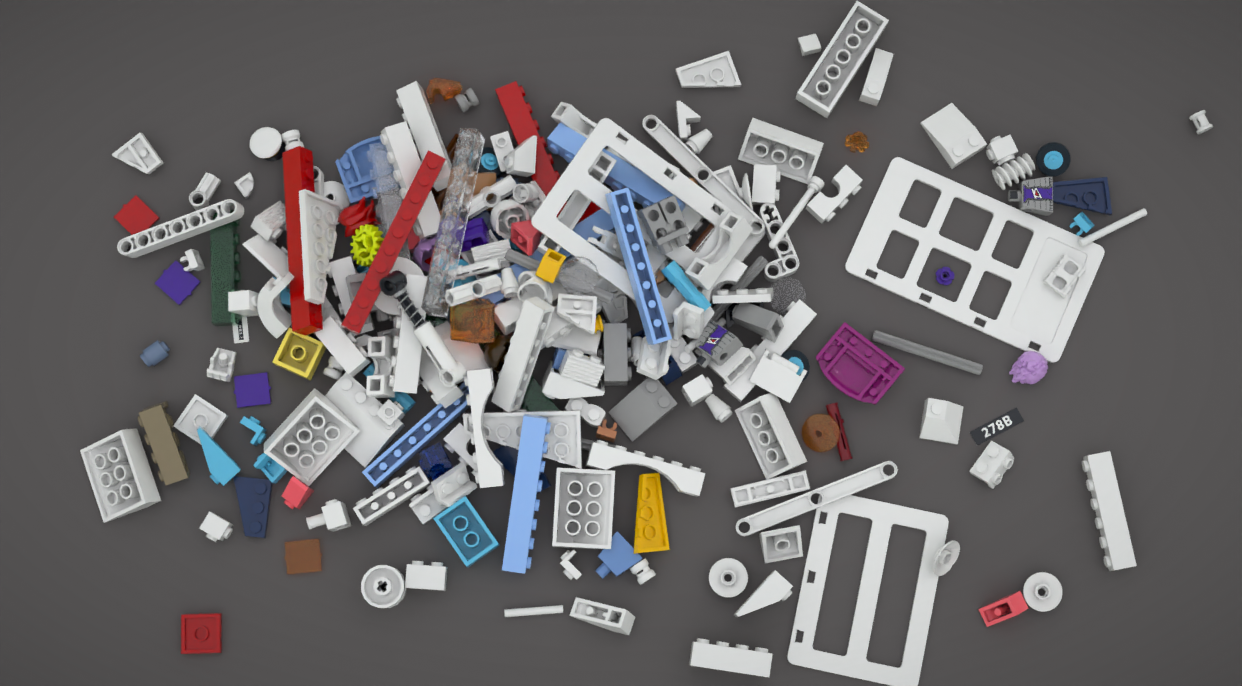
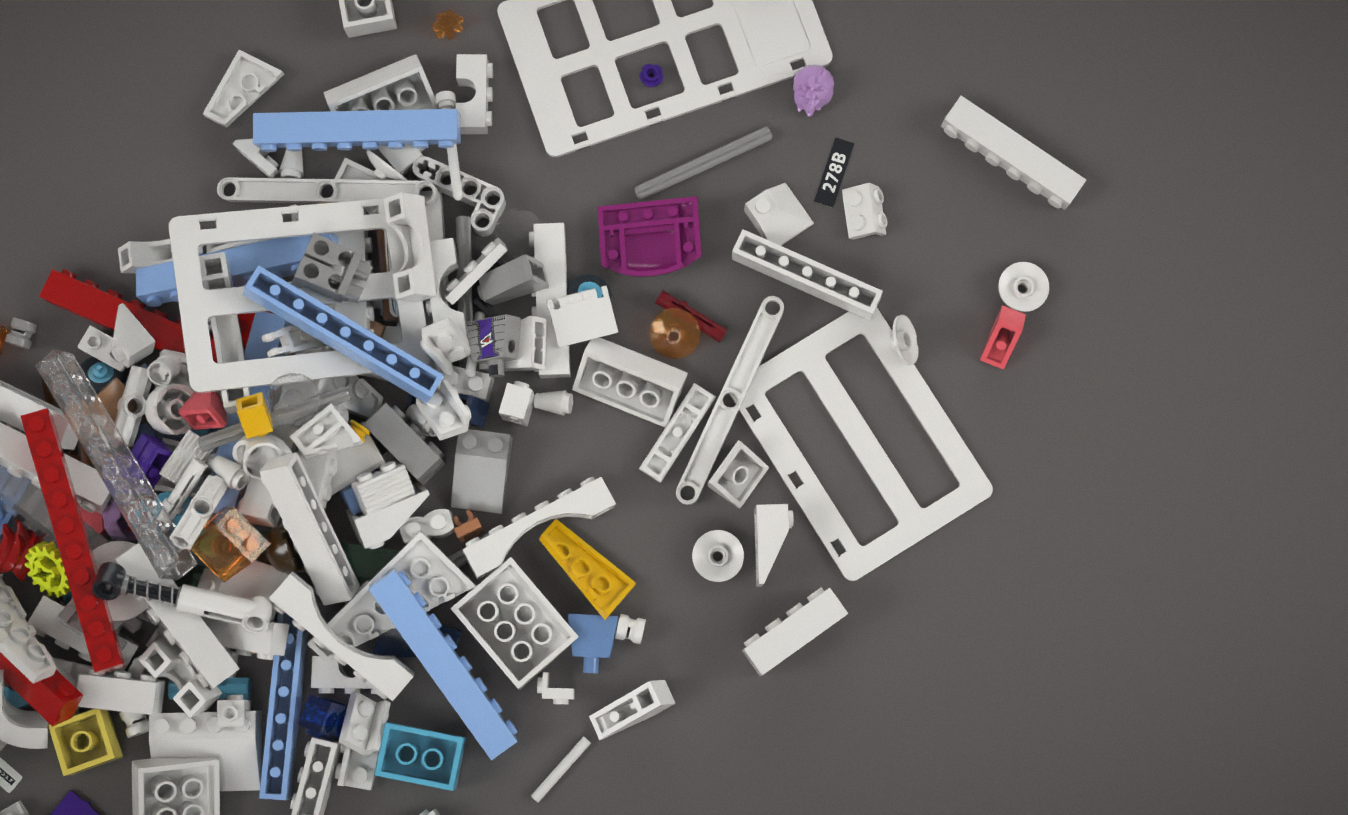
camera: 45 degrees left, 0 degrees up
medium azure axle [661,260,711,311] -> none
none -> light blue brick [253,109,461,152]
none -> white brick [732,229,883,321]

